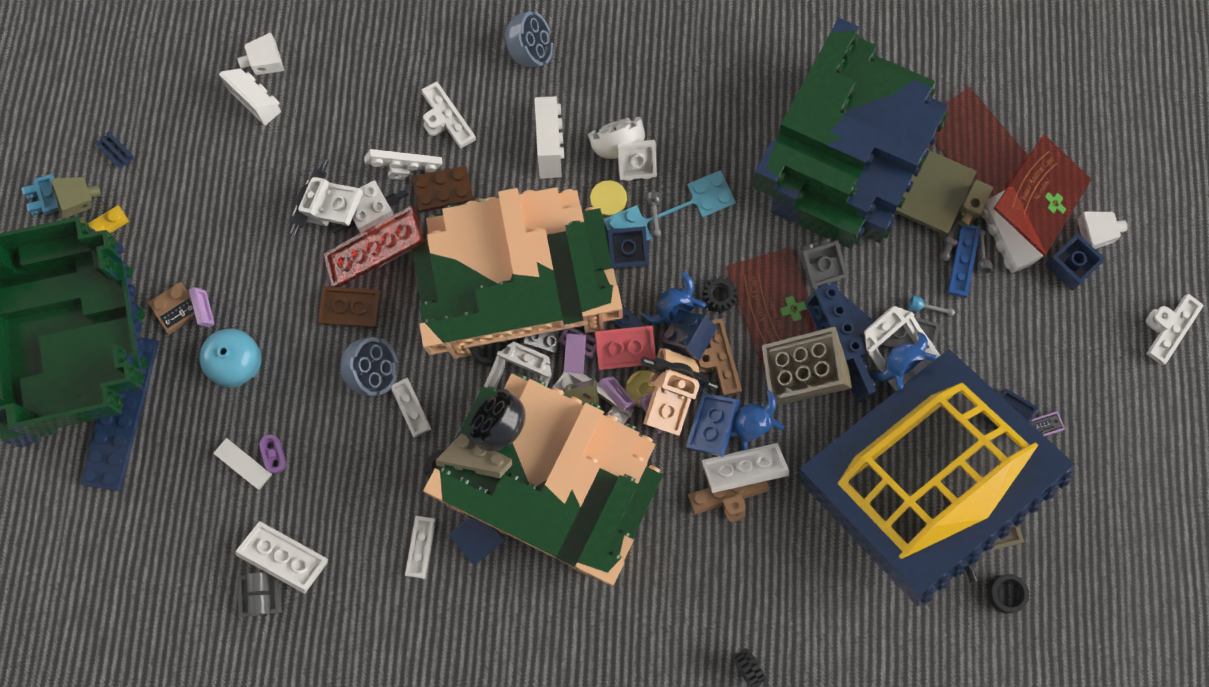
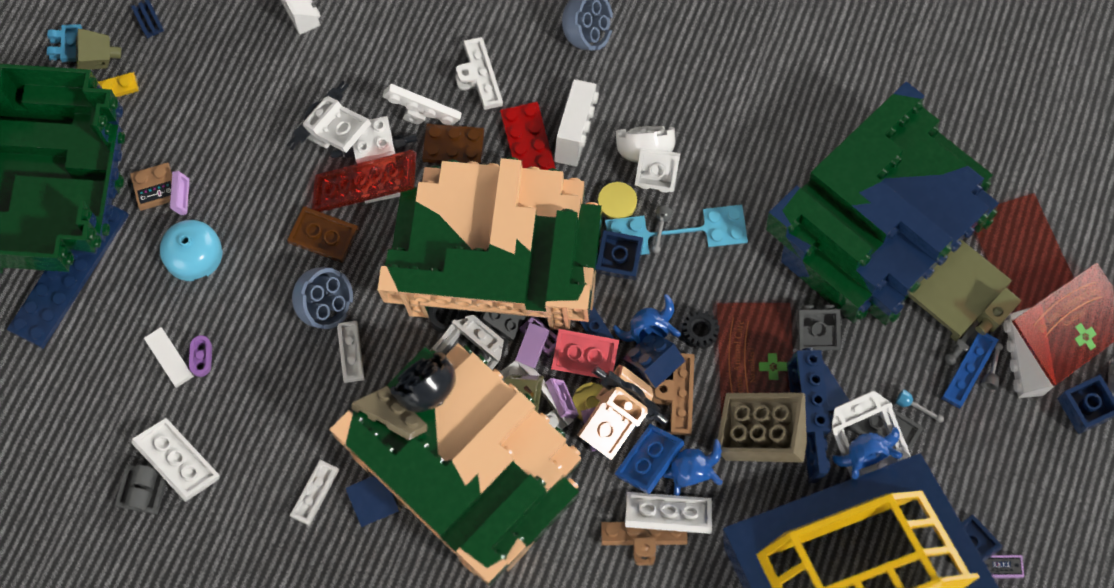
camera: 20 degrees right, 5 degrees down
none -> red plate [500,102,556,170]

